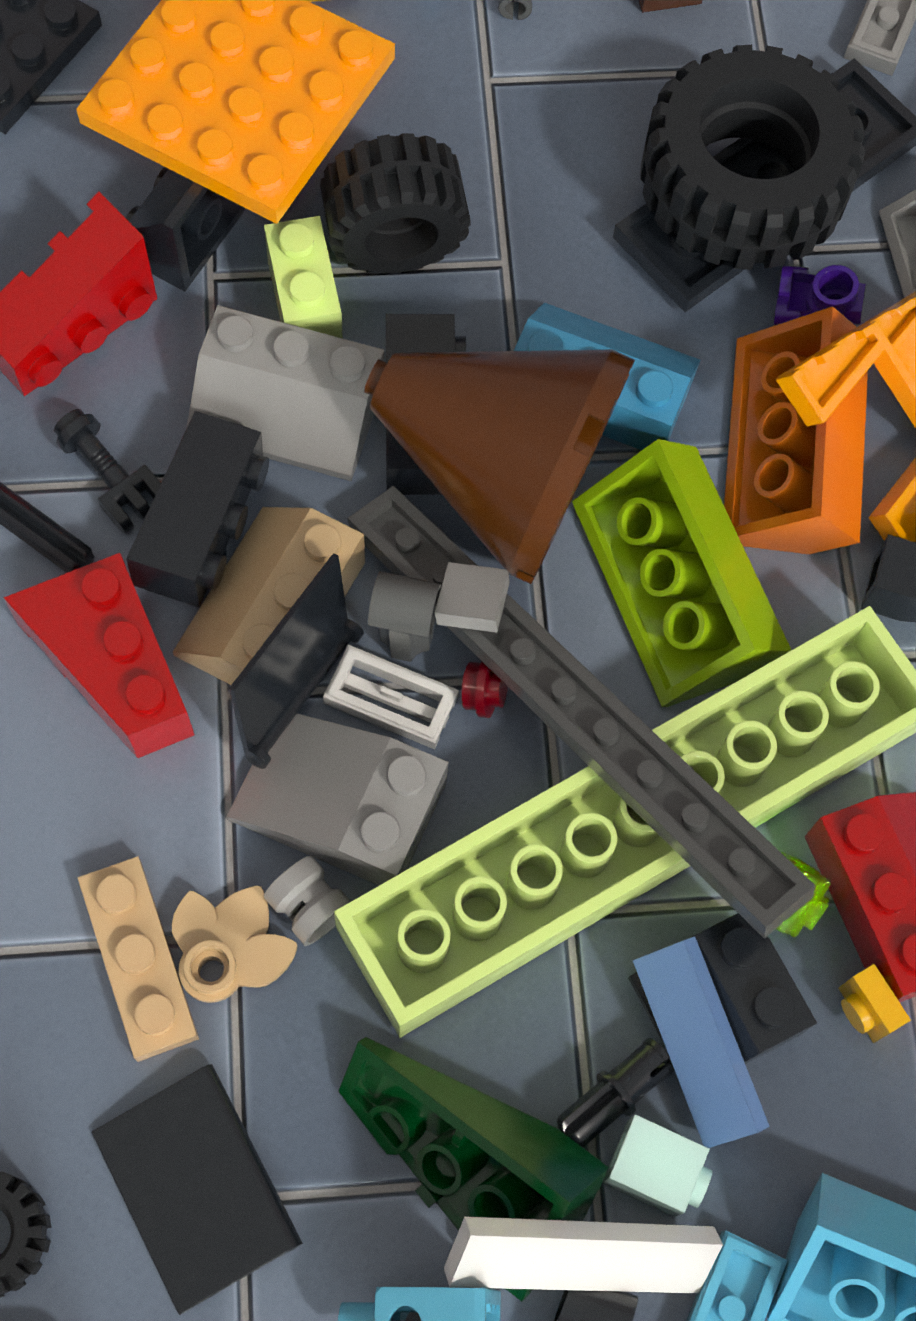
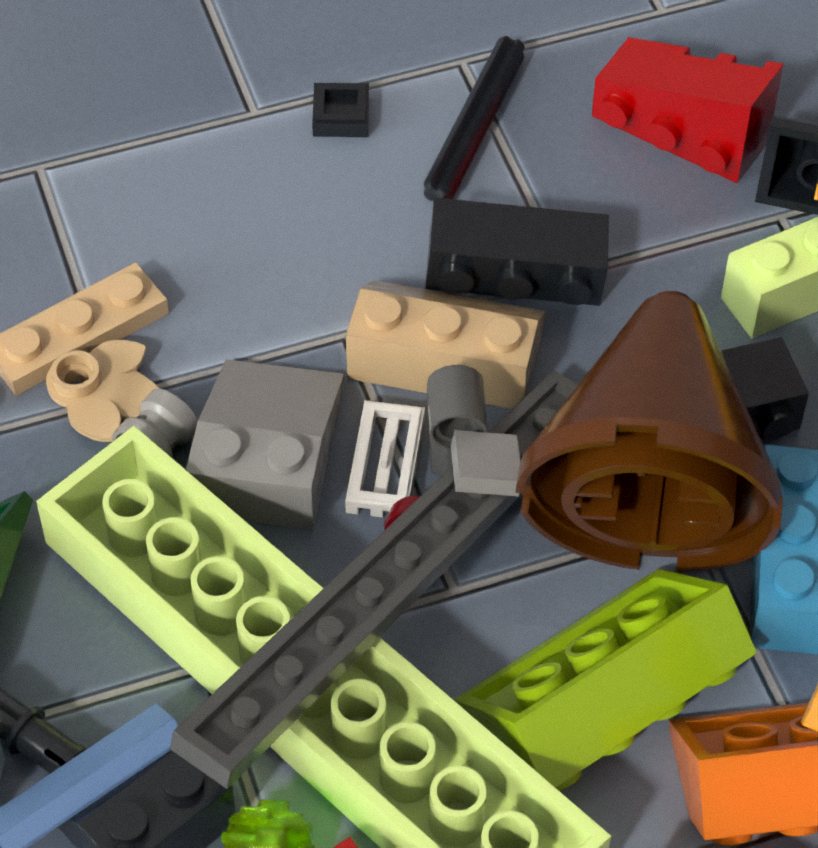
camera: 80 degrees right, 15 degrees down
red wedge [3,553,195,758] -> none
black hinge [54,409,161,533] -> none
light grey slope [186,305,384,481] -> none
black piece [229,553,364,769] -> none

